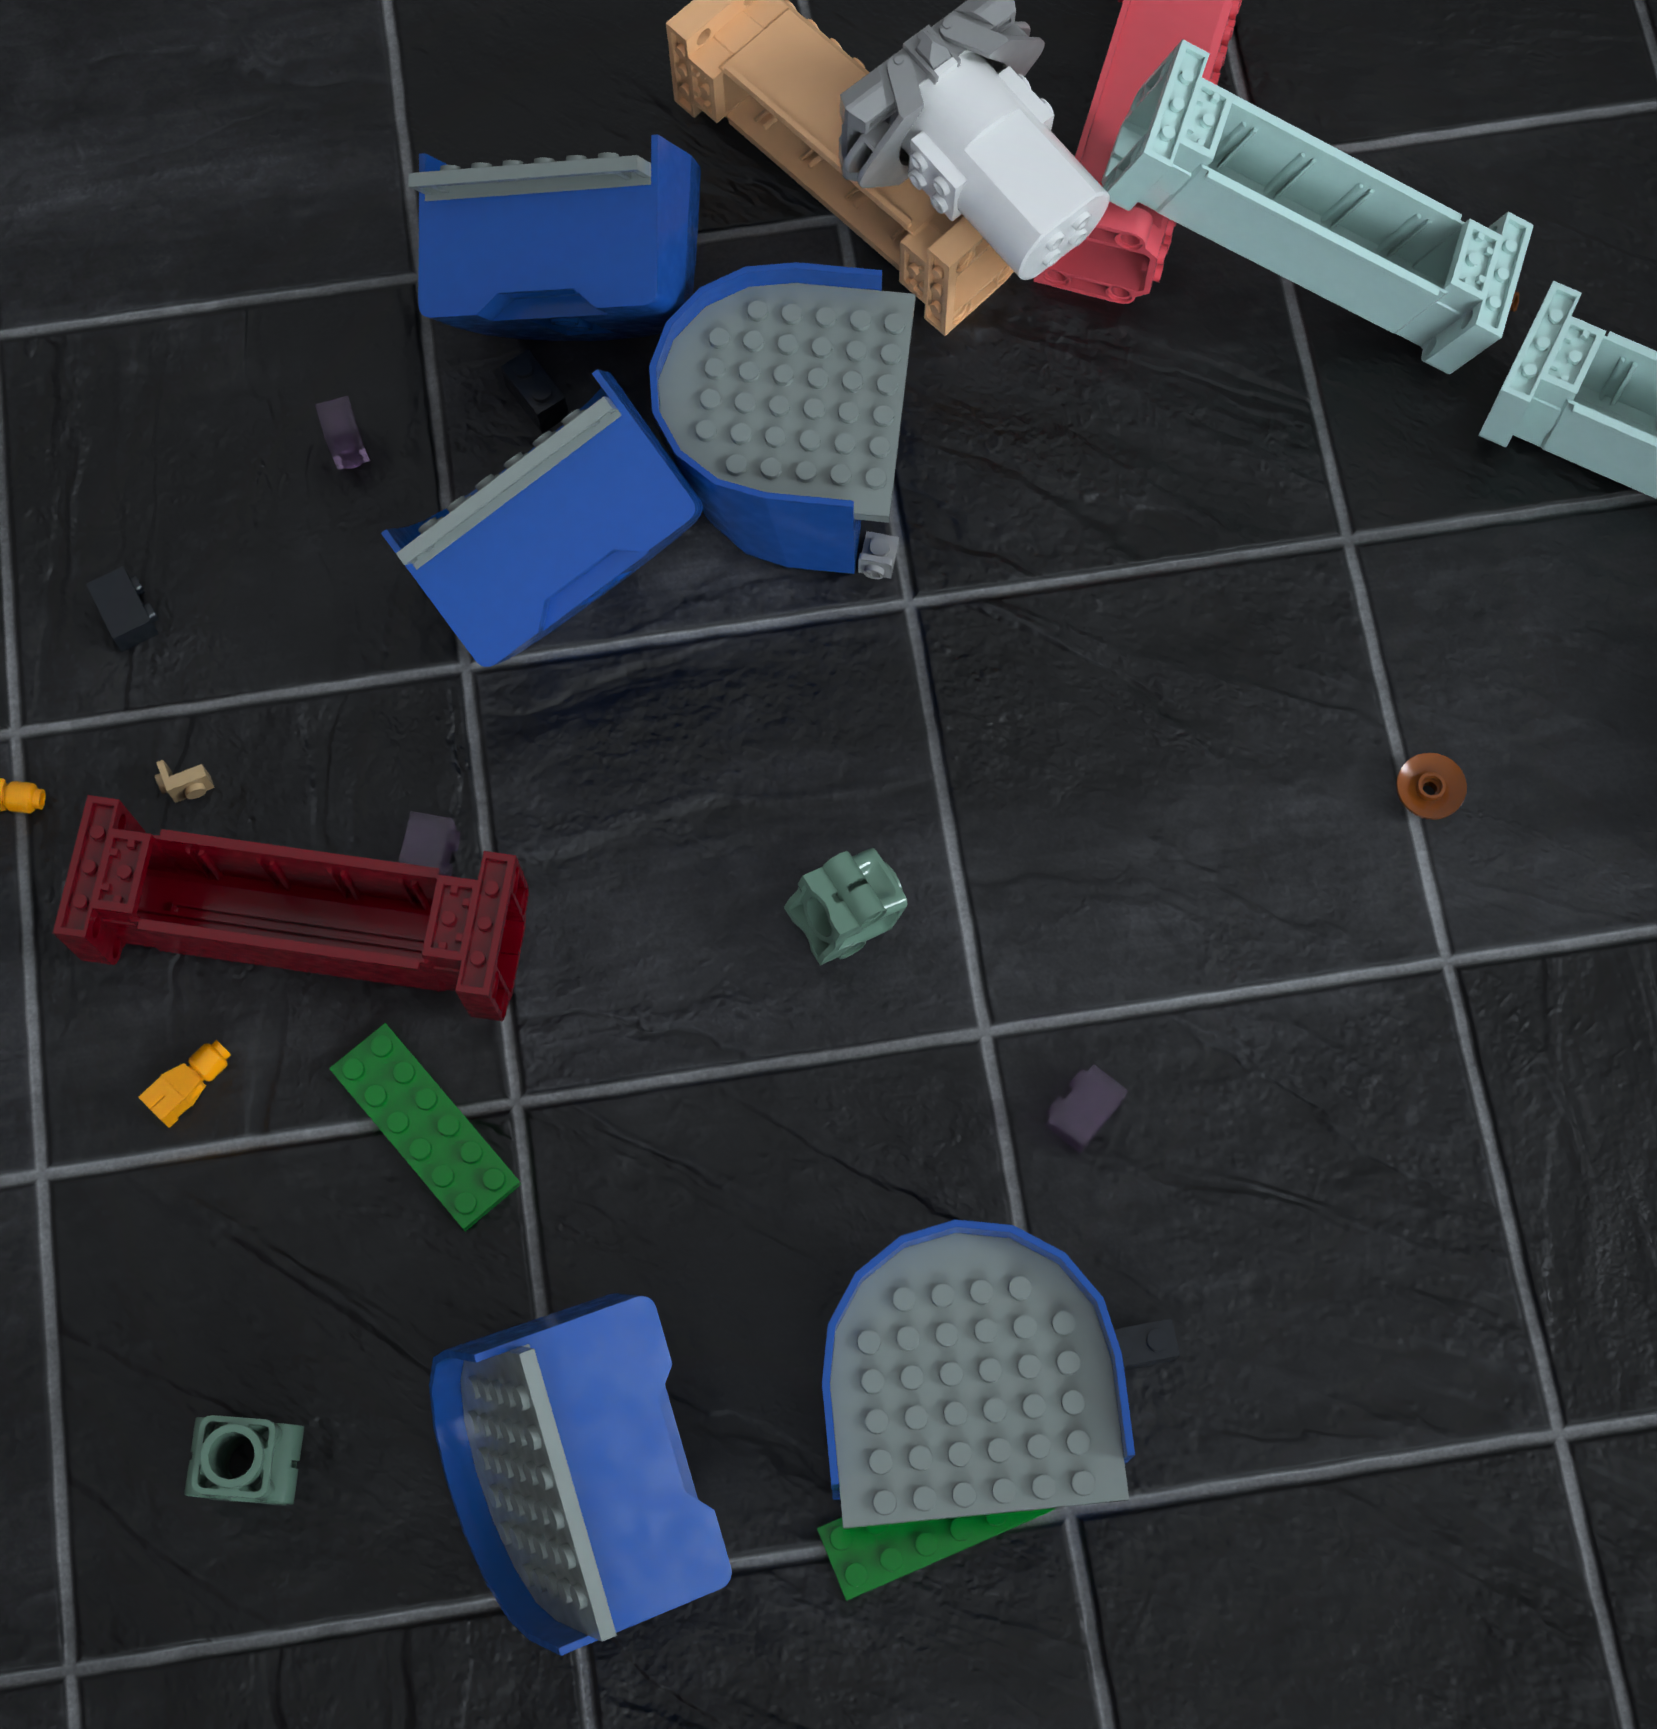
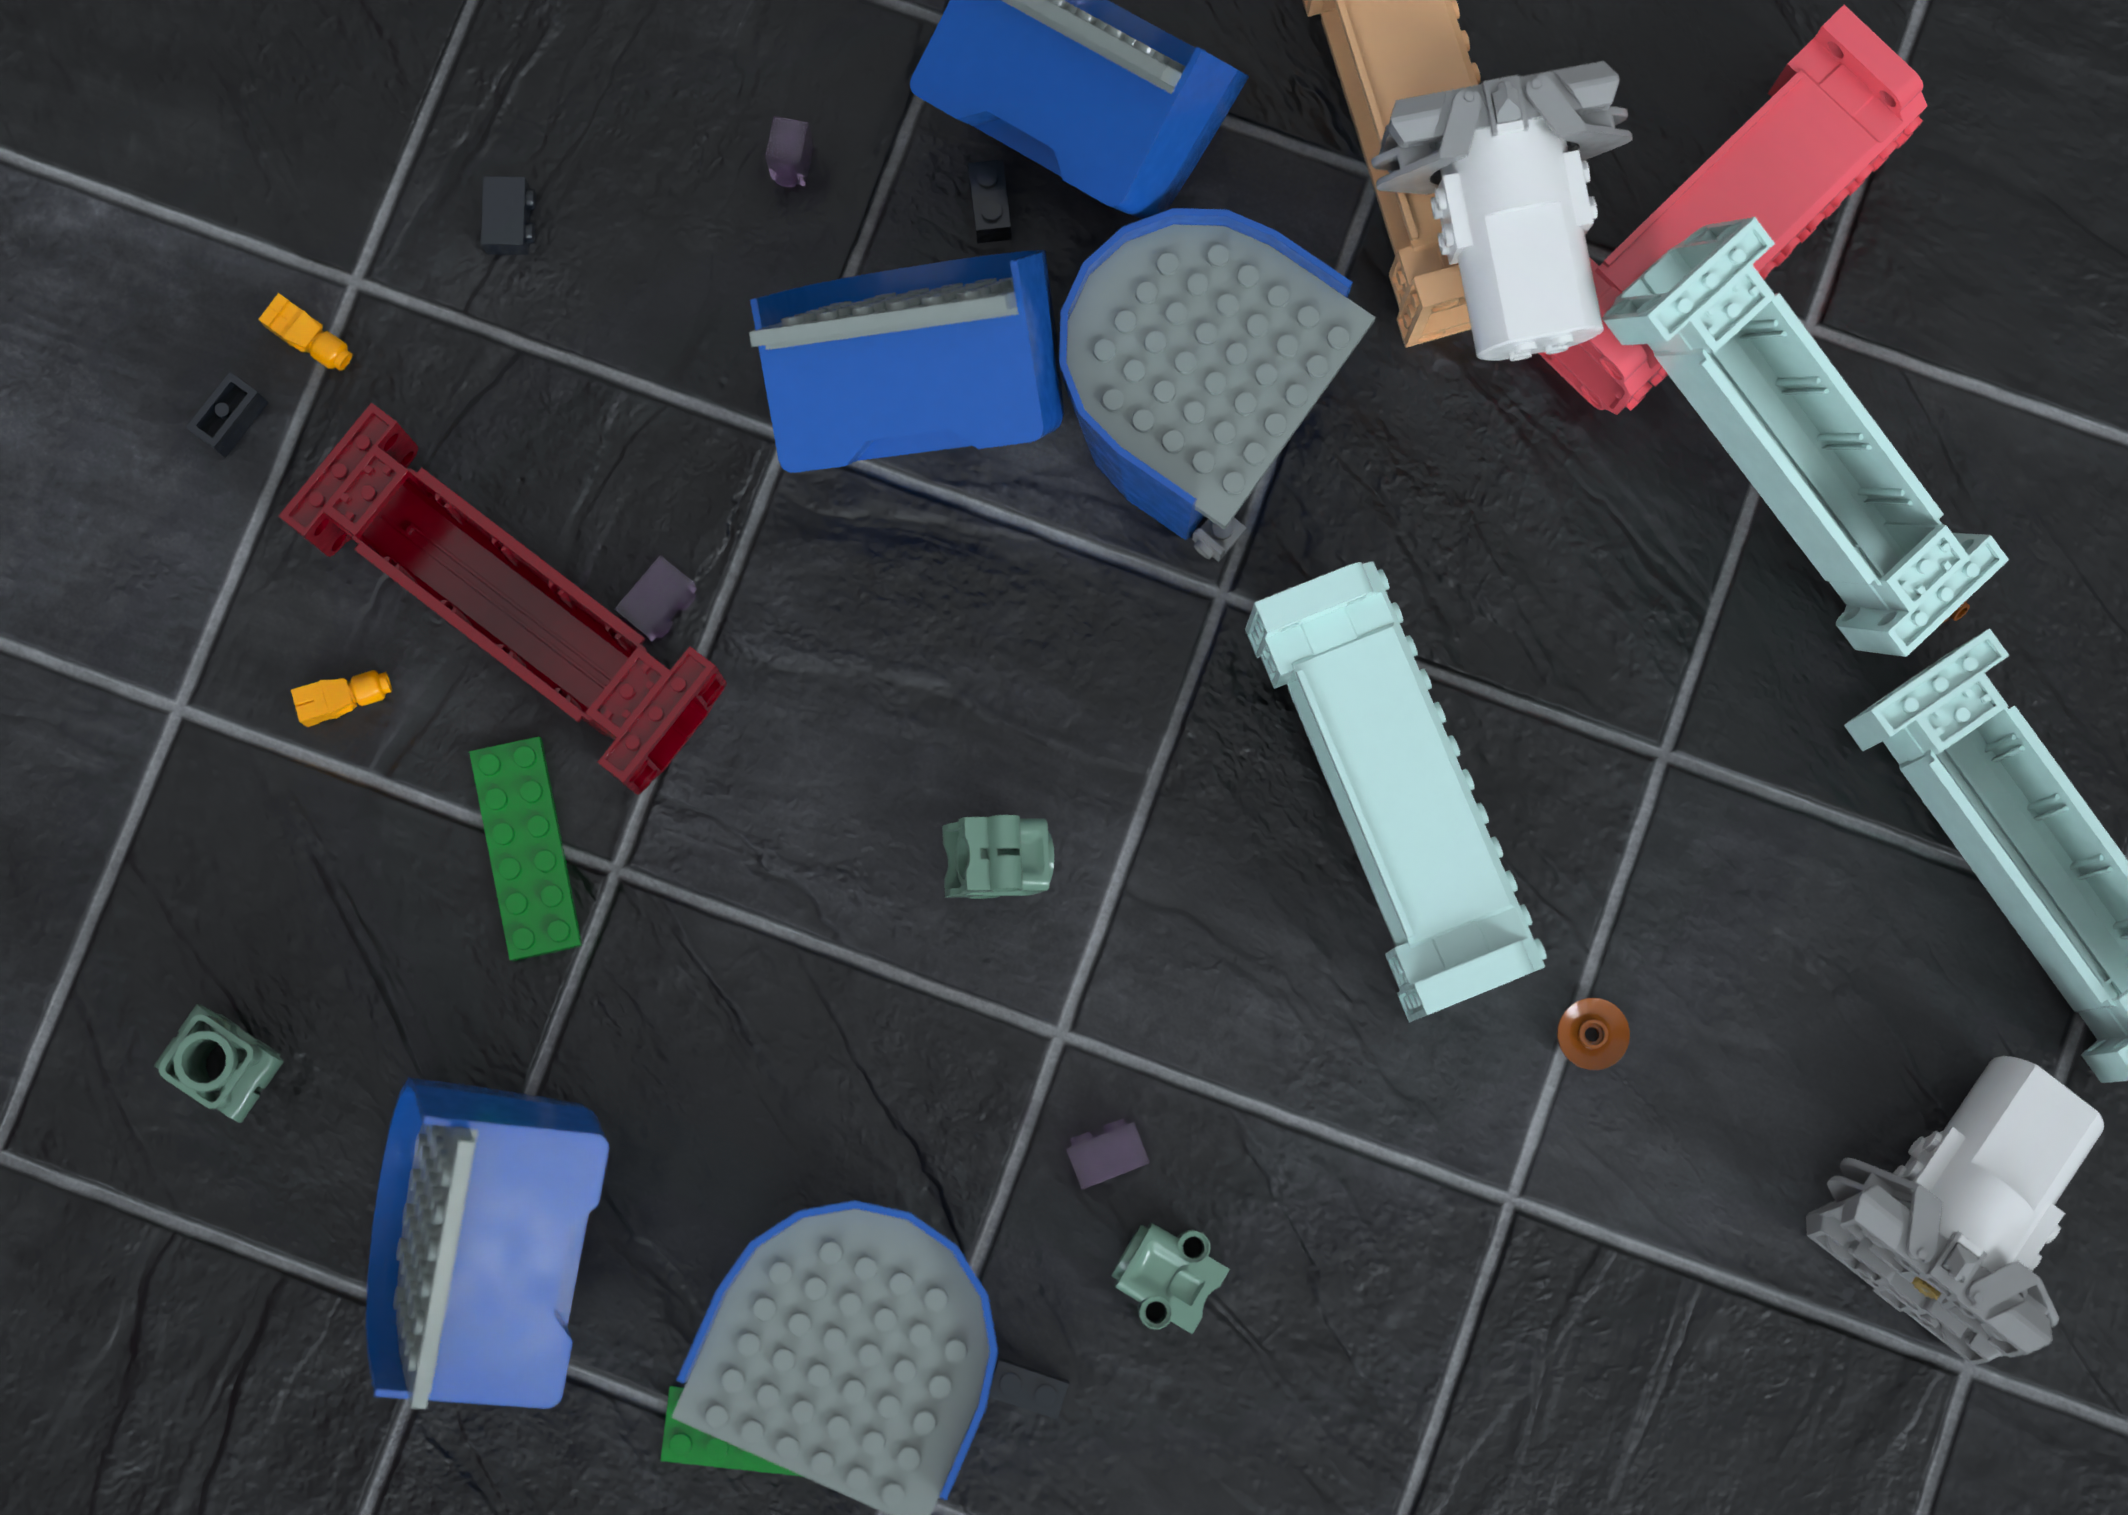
camera: 25 degrees right, 10 degrees up
tan bracket [155,760,215,803] -> none
none -> sand green piece [1111,1222,1230,1334]
none -> light aqua brick [1245,562,1547,1022]

